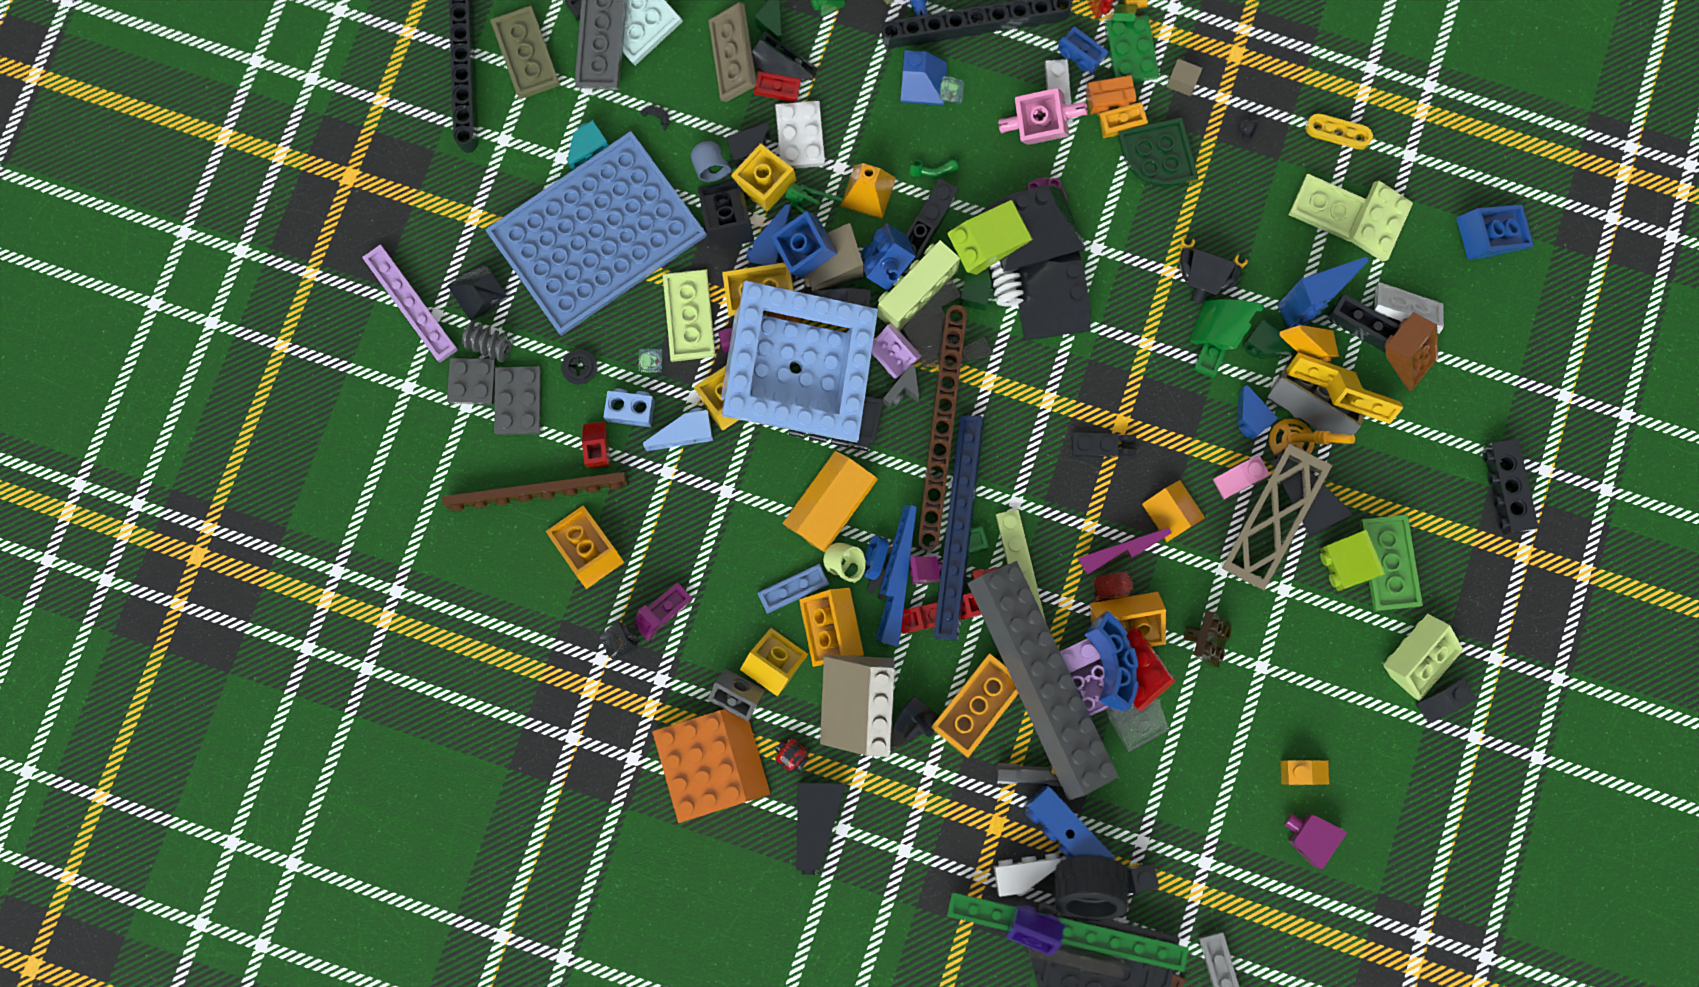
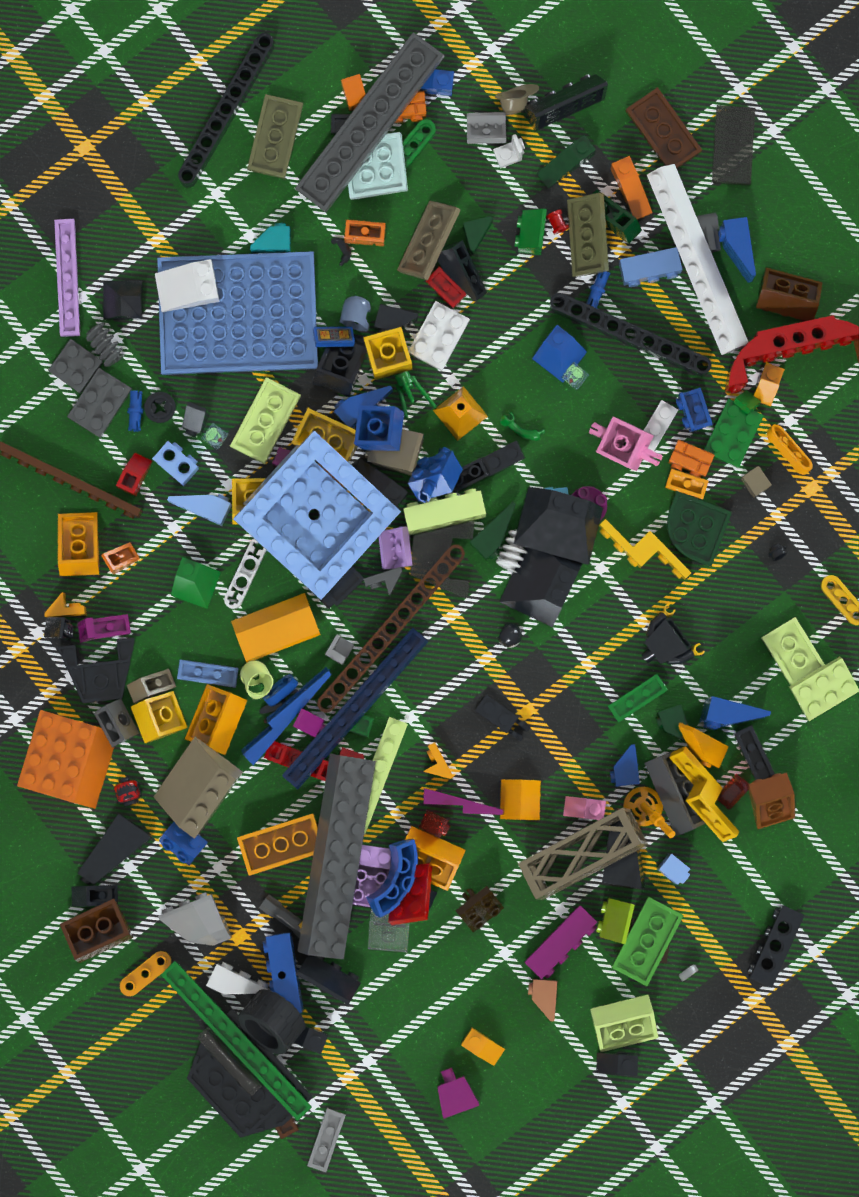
camera: 35 degrees right, 5 degrees up
black shield [890,696,939,747] -> none
lime slope [947,200,1033,275] -> none
dark purple slope [1006,905,1064,956] -> none
green slope [1189,299,1264,351] -> none
white plate [1374,282,1444,334] -> none
none -> light orange slope [45,592,87,618]
none -> black wing [58,638,135,704]
none -> reddish brown slope [60,899,134,963]
none -> black slope [71,885,118,906]
none -> orange slope [101,542,140,575]
none -> light orange plate [120,951,172,996]
none -> blue pin [127,391,143,432]
none -> dark tan slope [127,669,176,703]
none -> white slope [155,259,220,312]
none -> light grey brick [158,892,232,946]
none -> blue bracket [159,822,208,866]
none -> green slope [171,557,221,609]
none -> slope [182,402,210,437]
none -> white beam [224,539,267,609]
none -> black slope [296,955,361,1005]
none -> tile [313,327,355,347]
none -> light grey panel [325,634,354,665]
none -> orange brick [344,220,386,246]
none -> light orange slope [423,742,454,779]
none -> black piece [498,623,522,648]
none -> magenta brick [524,905,597,979]
none -> nougat slope [528,979,557,1022]
none -> yellow bracket [599,519,691,580]
none -> light blue brick [657,854,690,885]
none -> light grey tile [679,964,699,982]
none -> clear red slope [717,773,749,810]
none -> light orange plate [767,424,813,475]

